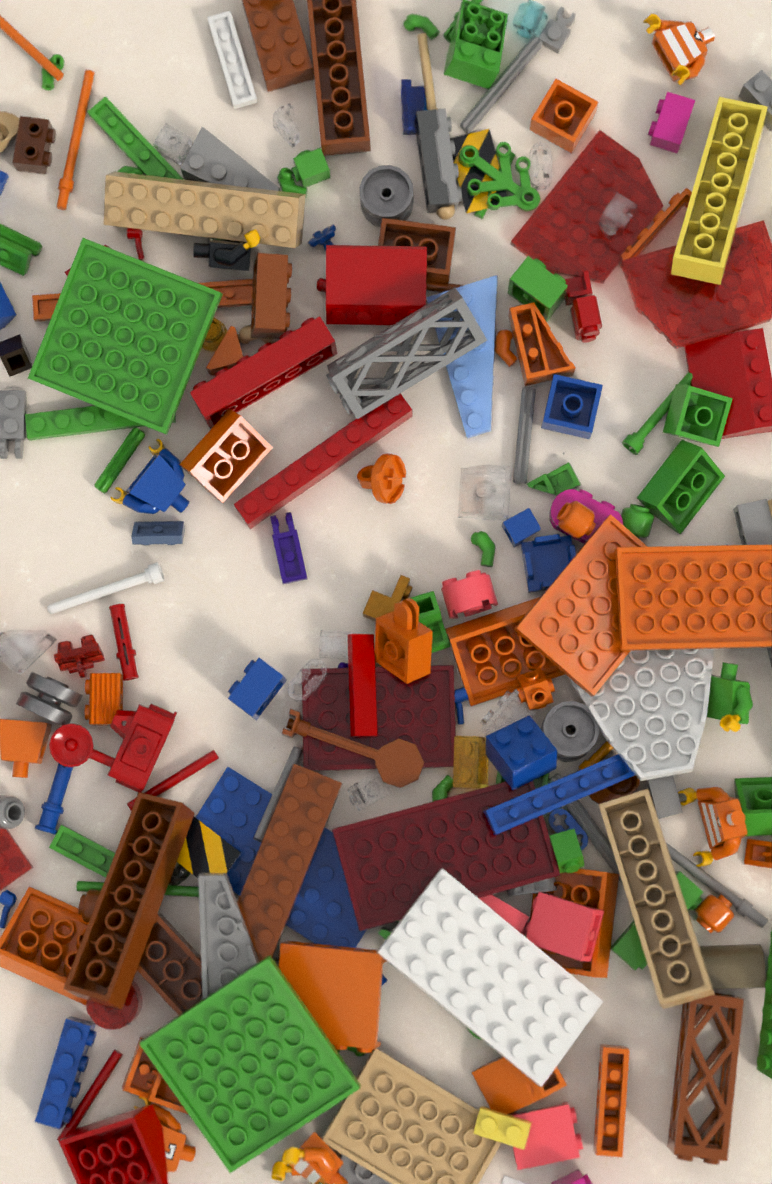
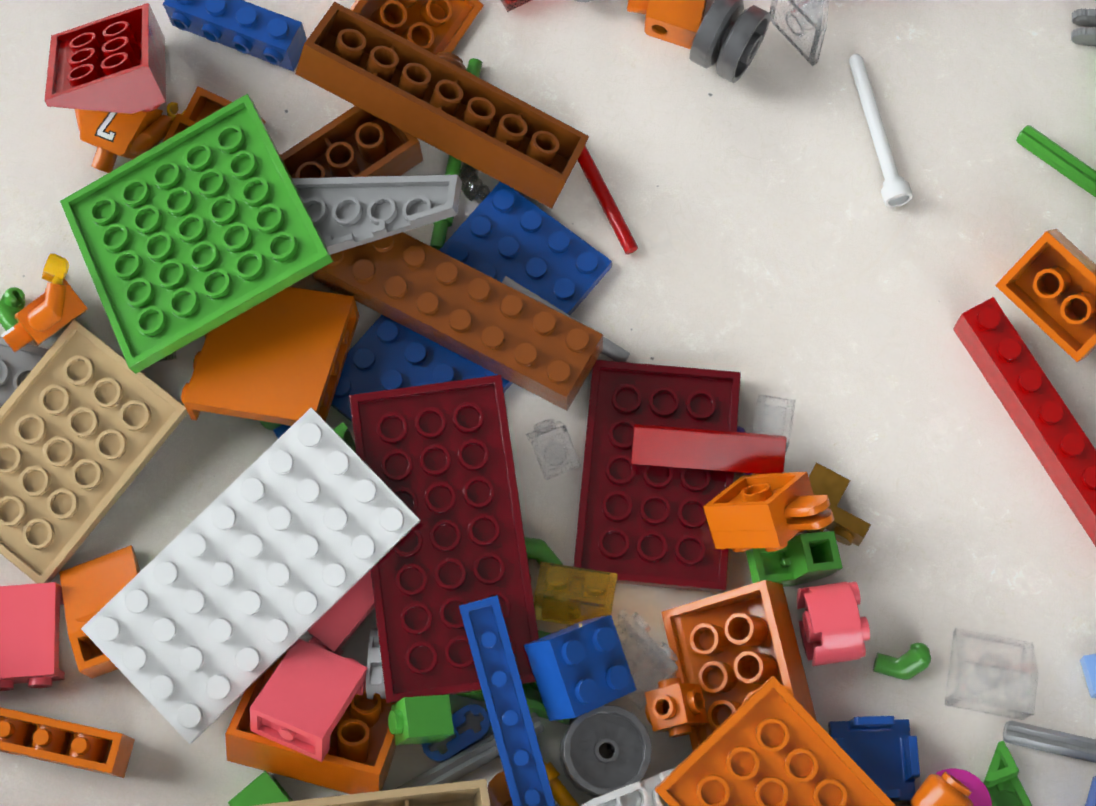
camera: 95 degrees right, 10 degrees down
blue pin [34,764,73,835] -> none
red piece [49,704,177,795] -> none
bright green plate [49,825,115,878] -> none
clear red hips [54,634,105,678] -> none
red bar [57,1049,123,1141] -> none
orange brick [85,673,123,726] -> none
clear red brick [86,980,143,1030] -> none
red pin [109,604,139,681] -> none
blue torso [110,439,190,514] -> none
sand blue plate [131,521,185,546] -> none
sticker [177,817,241,878] -> none
blue brick [228,658,287,721] -> none
dark purple hinge [270,512,307,585] -> none
dark orange piece [282,709,424,788] -> none
clear beam [287,659,328,702] -> none
orange tile [357,453,406,504] -> none
blue hand [454,687,469,724] -> none
light yellow plate [473,1106,532,1150] -> none
blue panel [502,508,541,548] -> none

